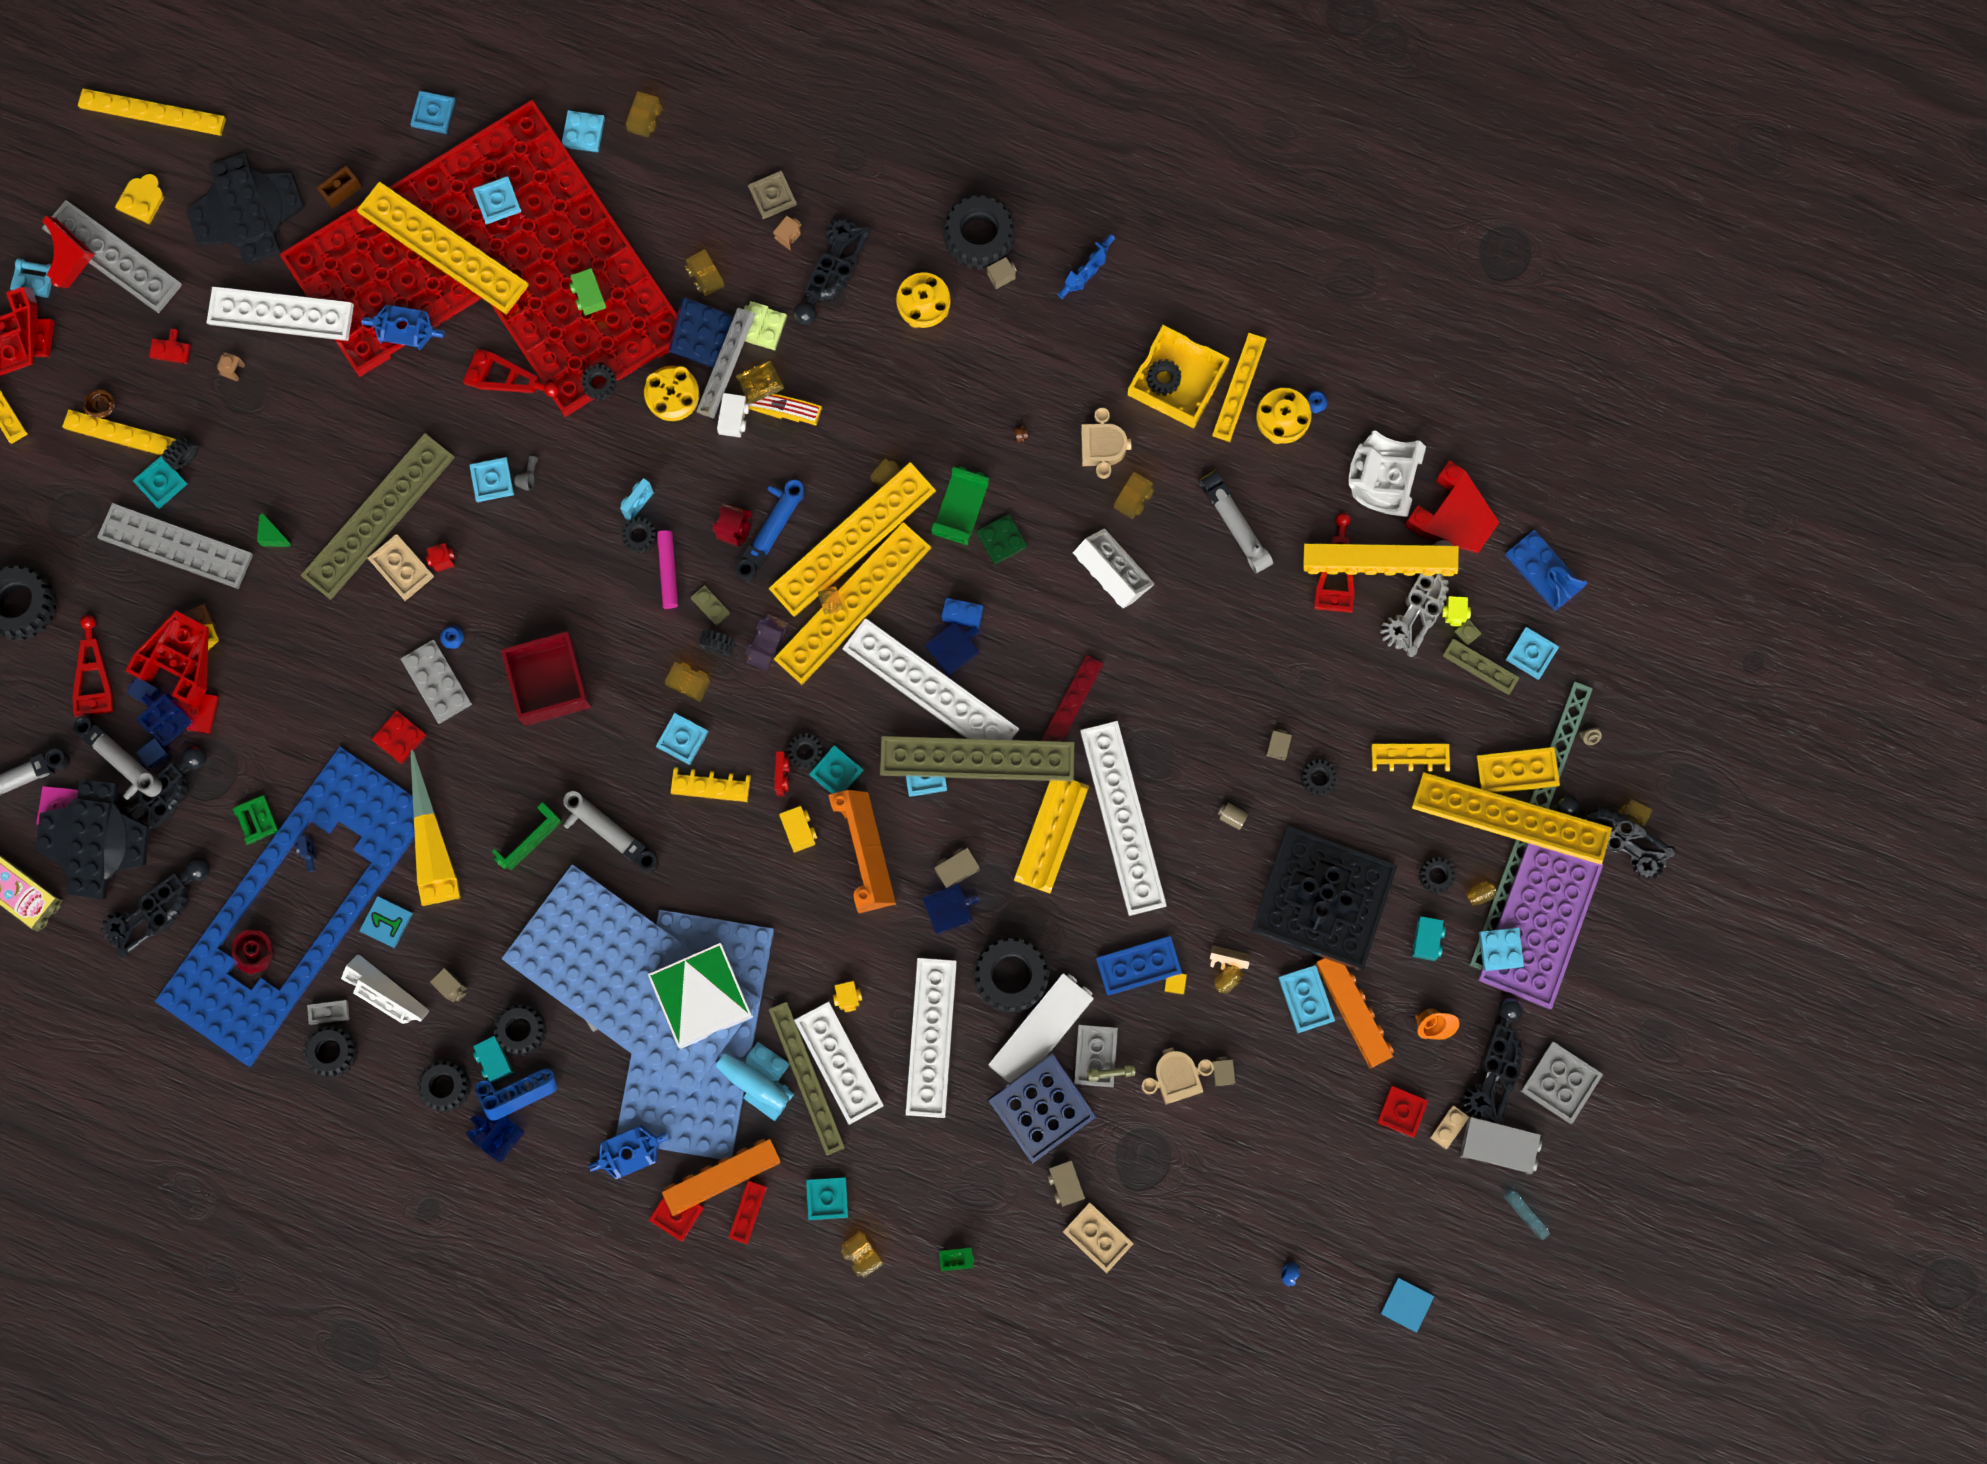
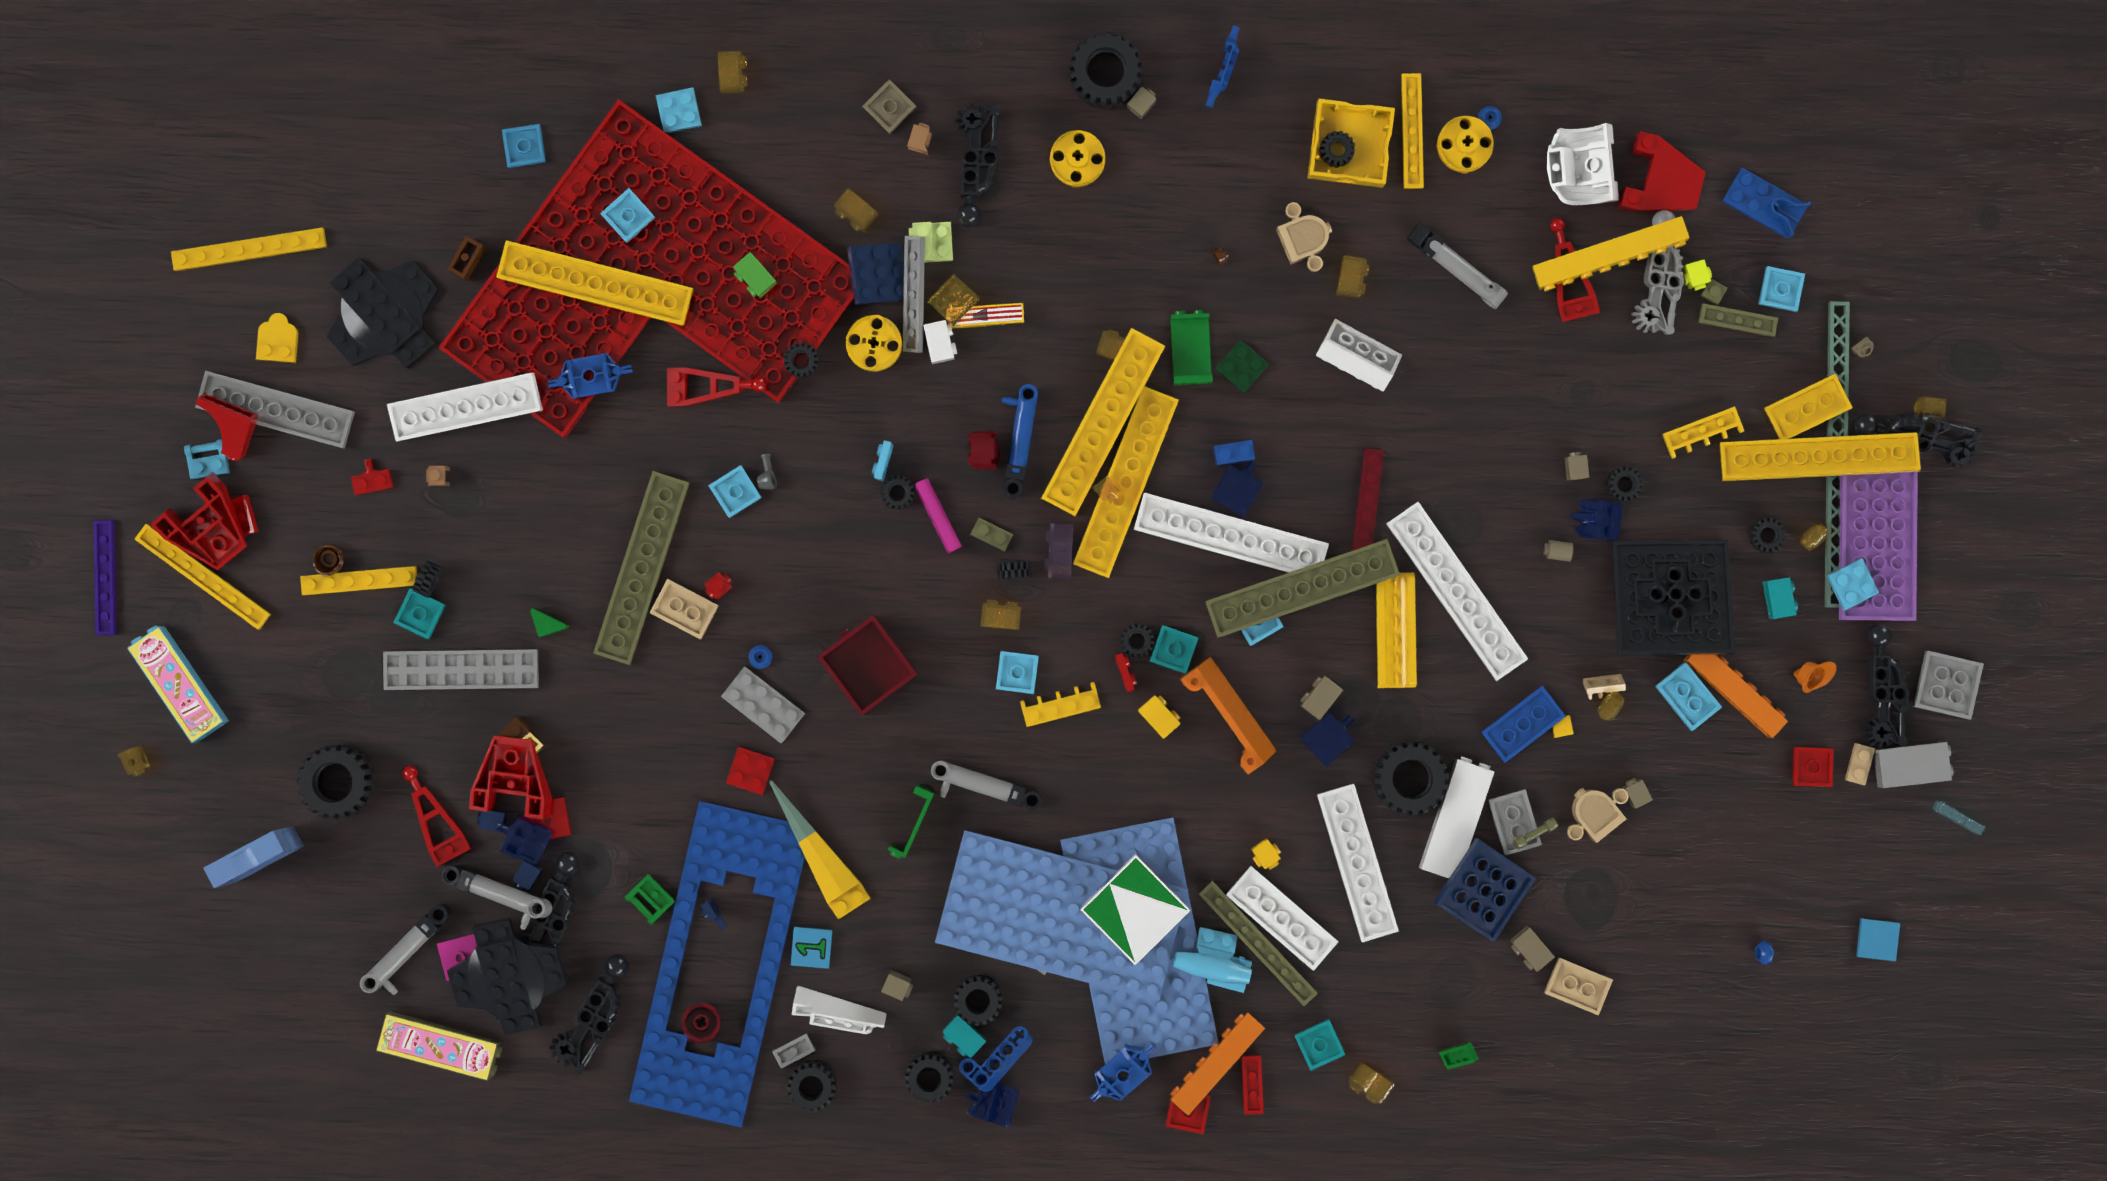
camera: 25 degrees left, 10 degrees up
none -> clear blue plate [1571,499,1623,541]

